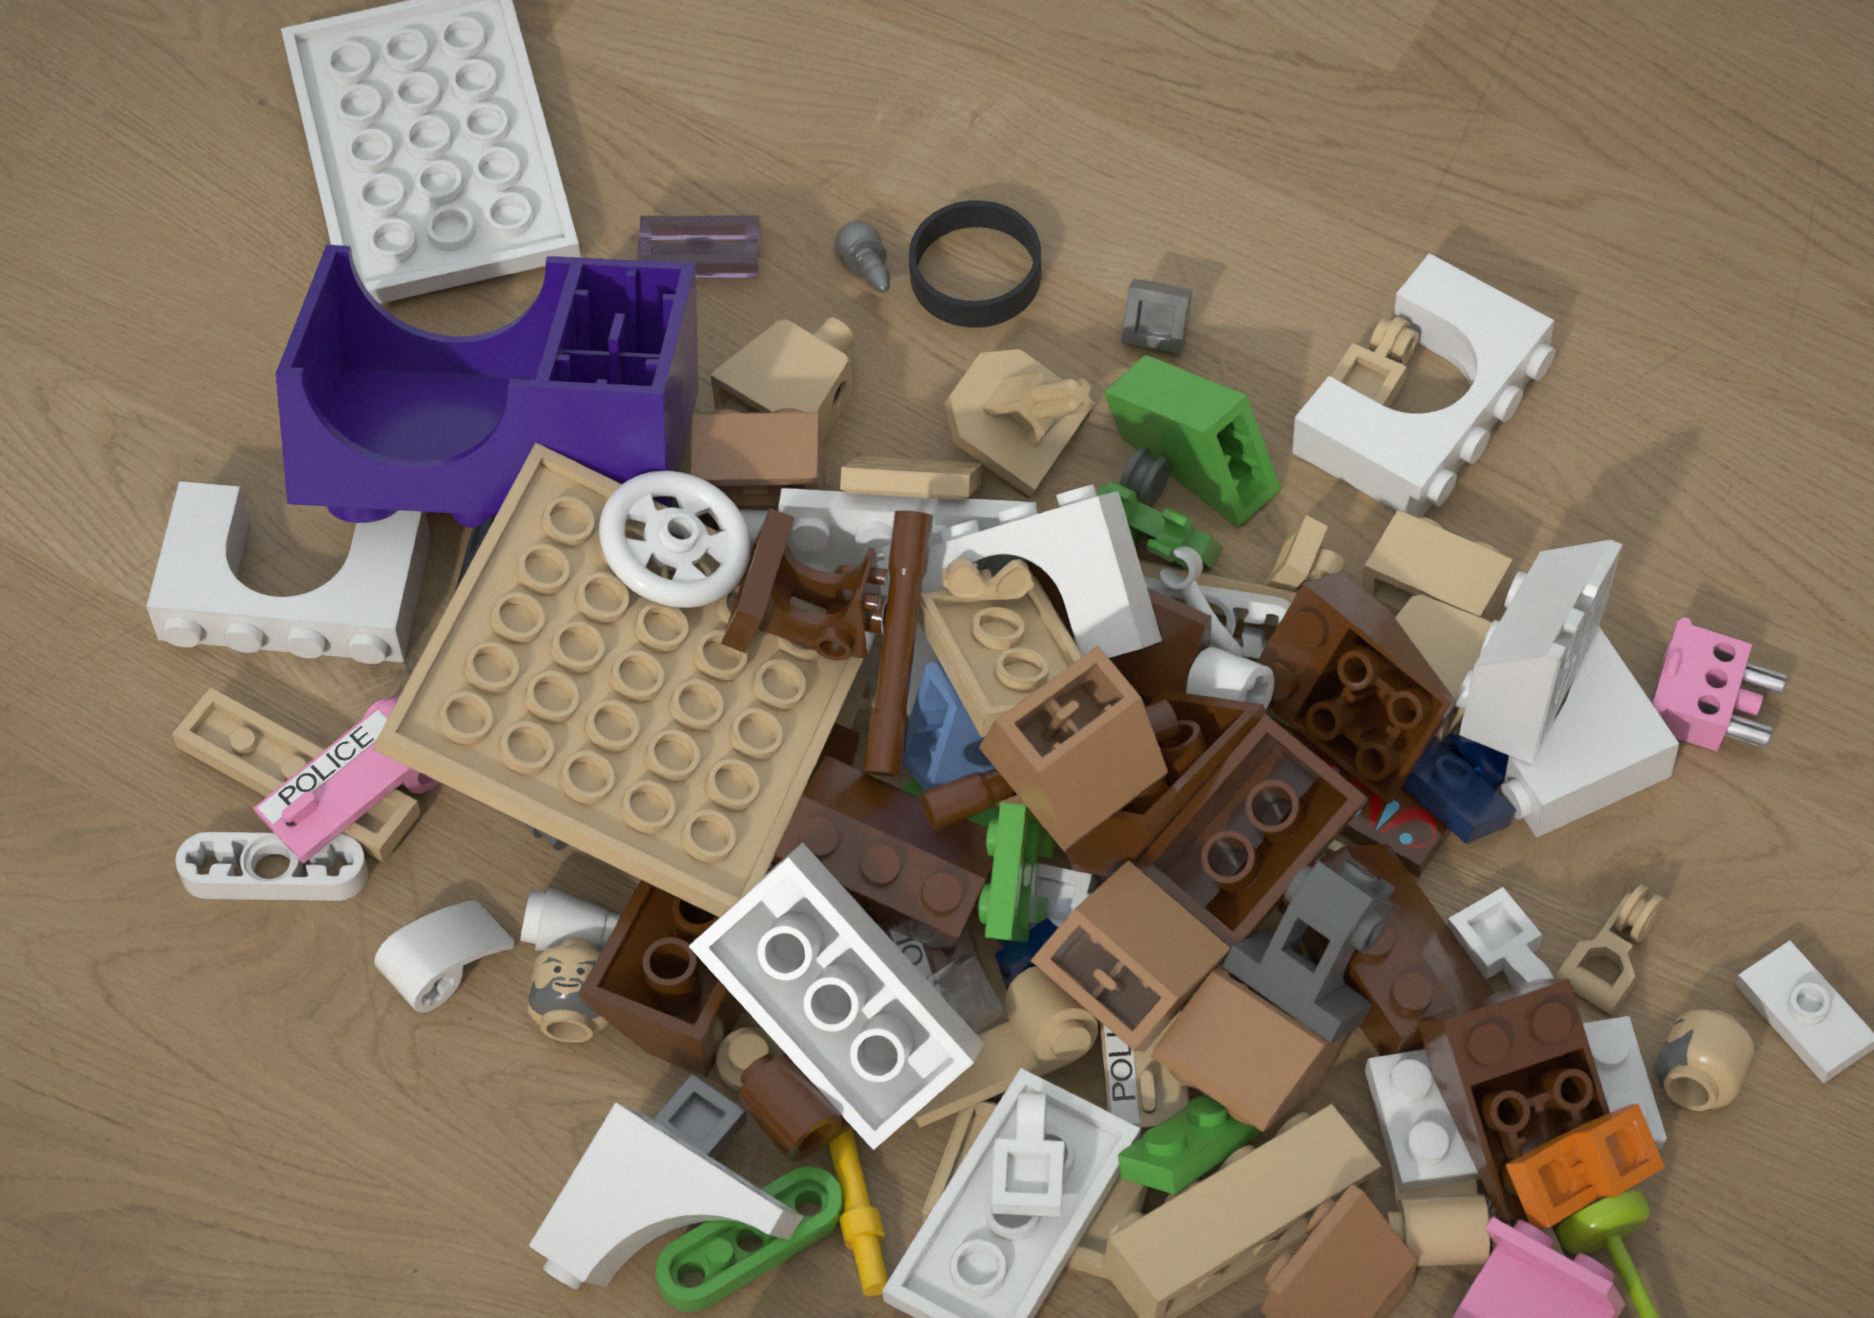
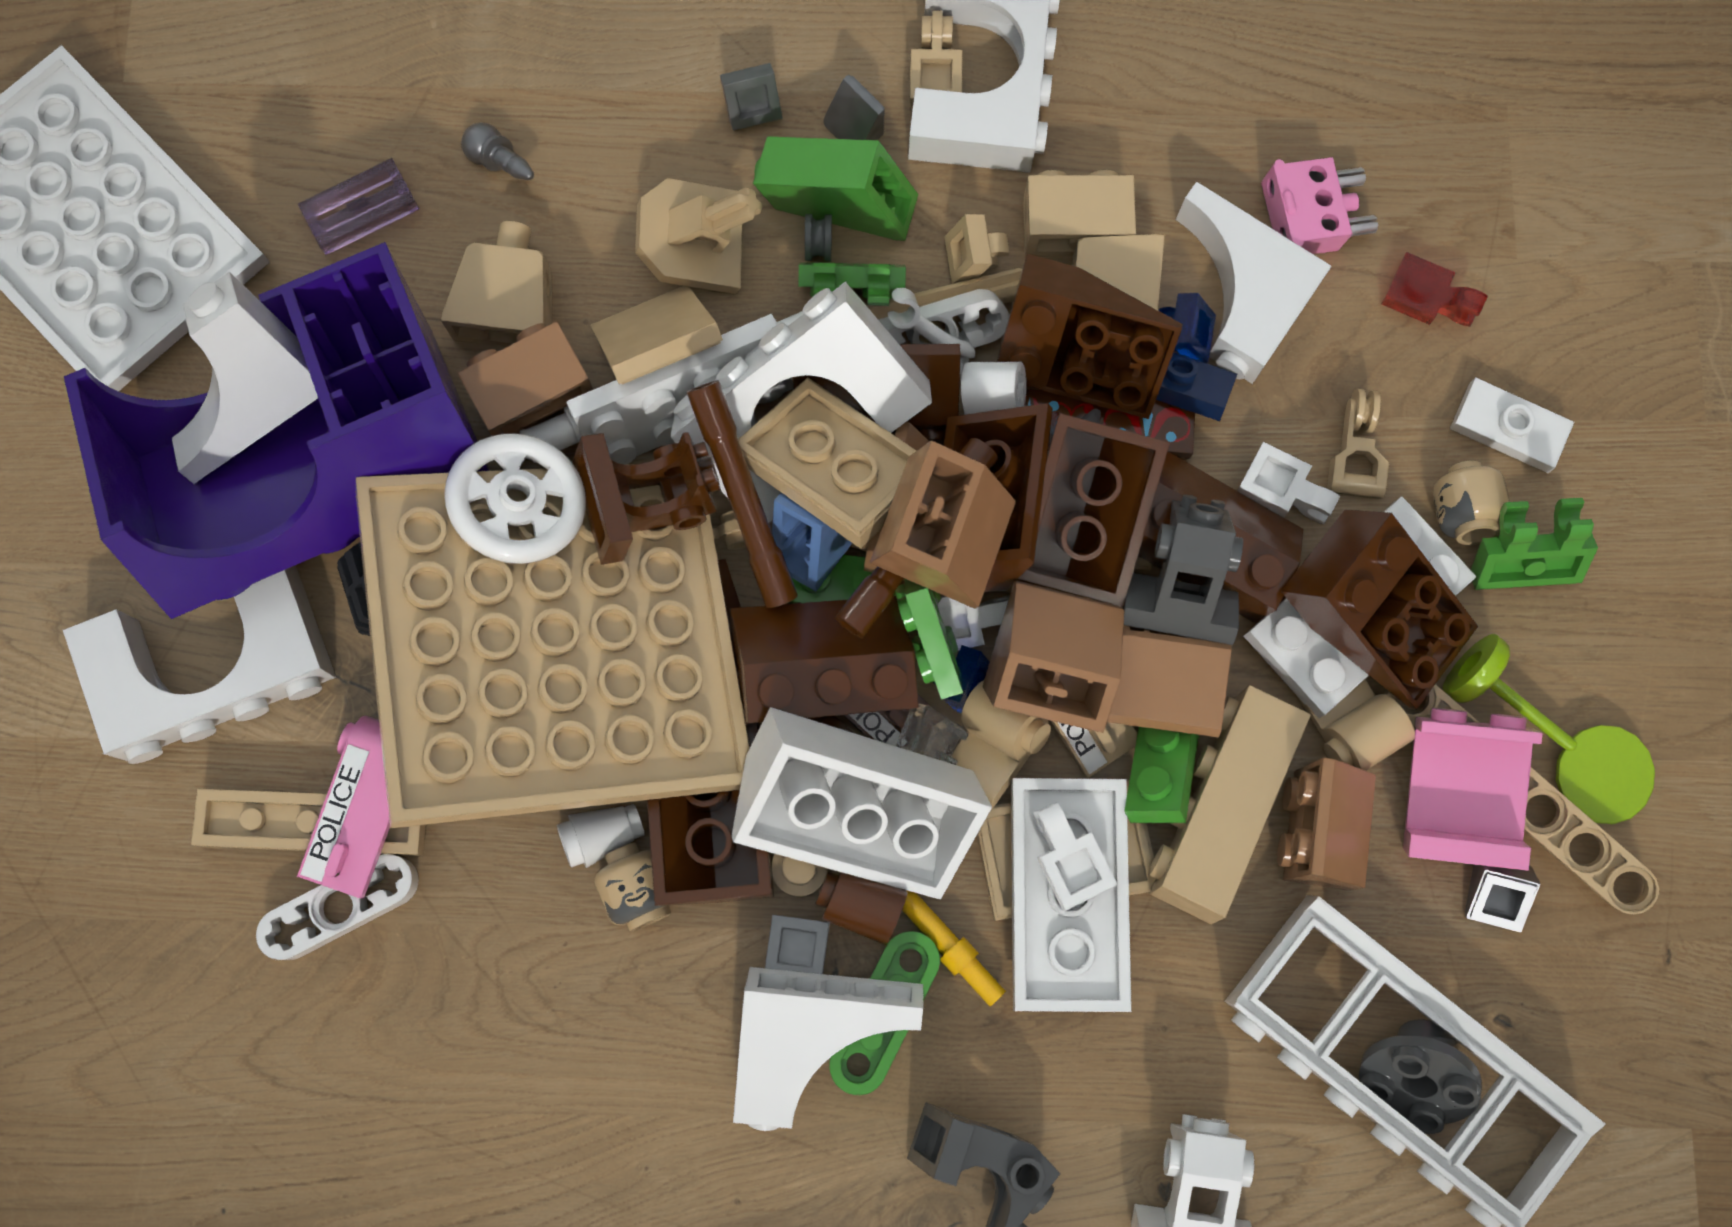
camera: 35 degrees left, 20 degrees up
white panel [374,900,514,1013] -> none
black tyre [909,200,1041,328] -> none
tan piece [941,558,1035,600] -> none
white wedge [1455,540,1623,765] -> none
orange slope [1506,1103,1665,1229] -> none
none -> white arch [172,272,318,484]
none -> flat silver slope [824,74,885,140]
none -> clear red plate [1381,252,1488,327]
none -> bright green plate [1471,498,1598,590]

